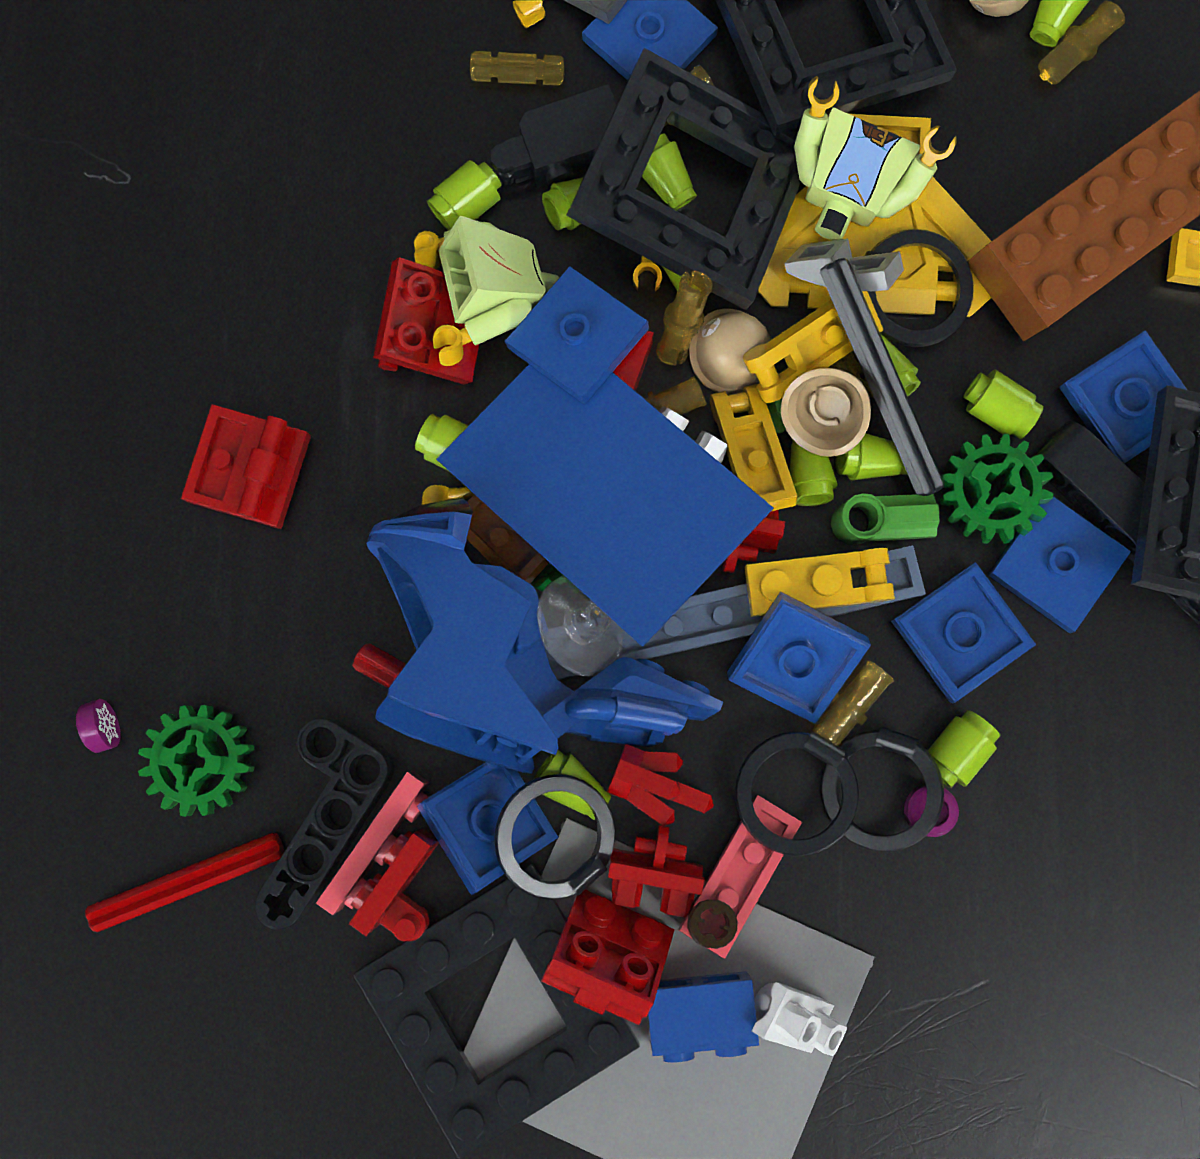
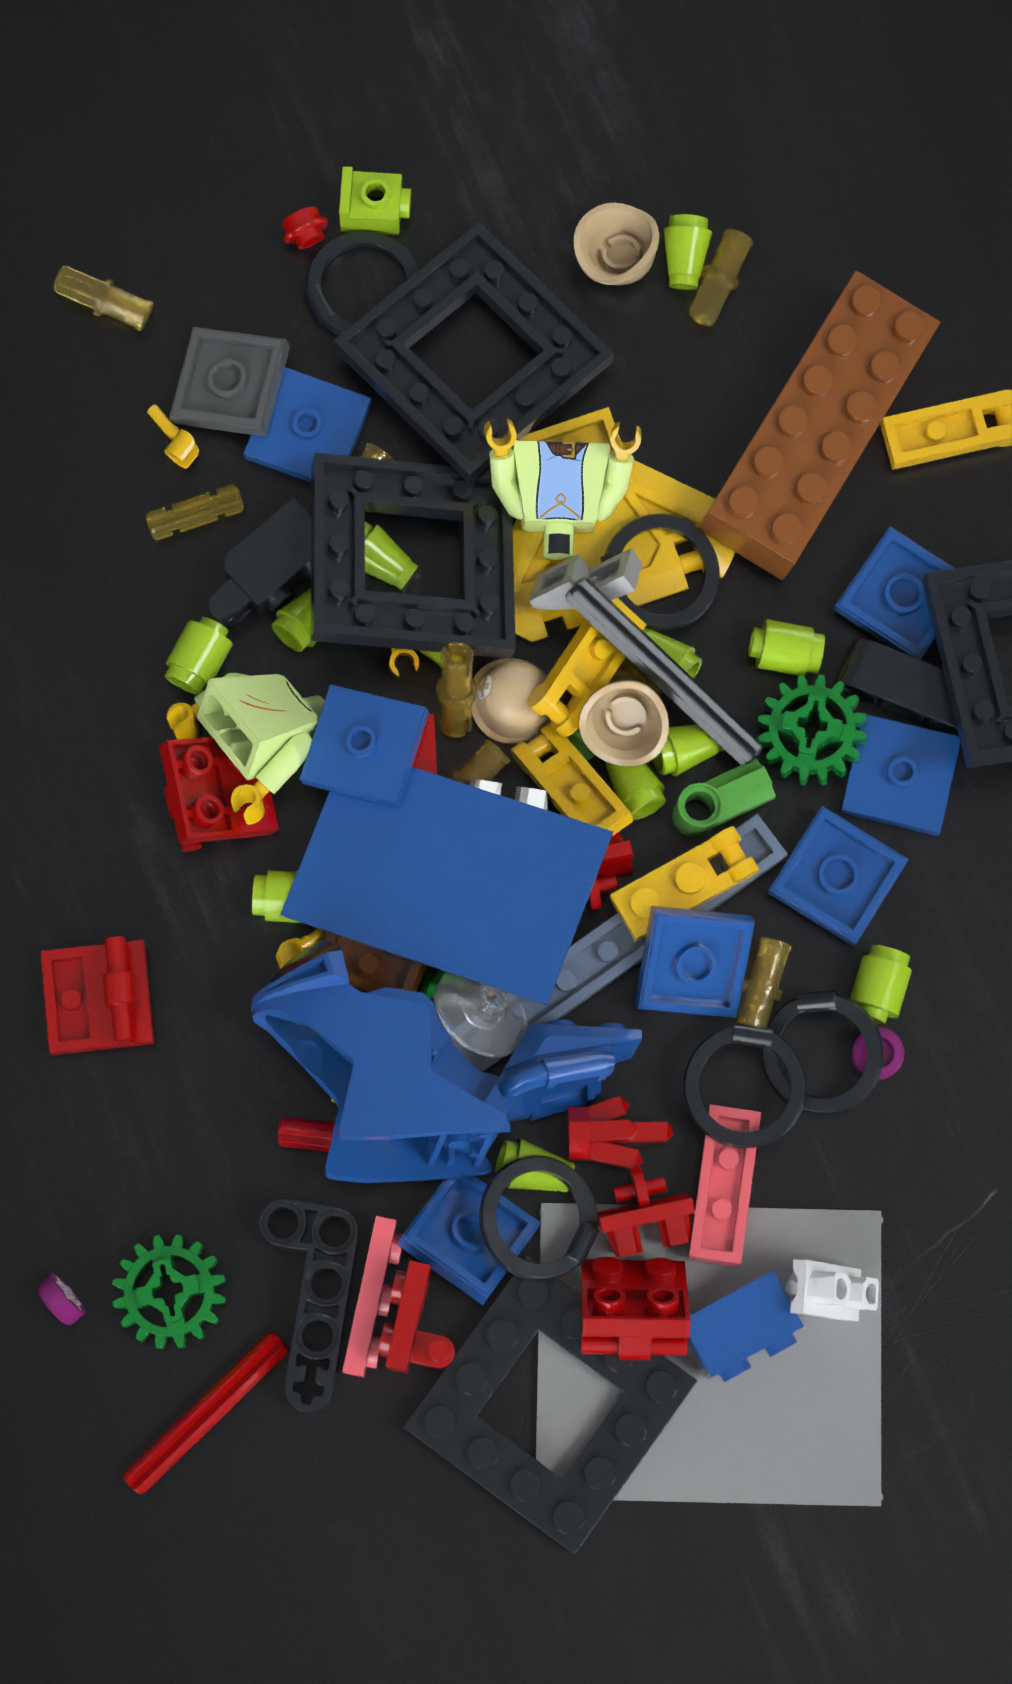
camera: 25 degrees left, 5 degrees down
dark brown bush [687,900,738,949] -> none

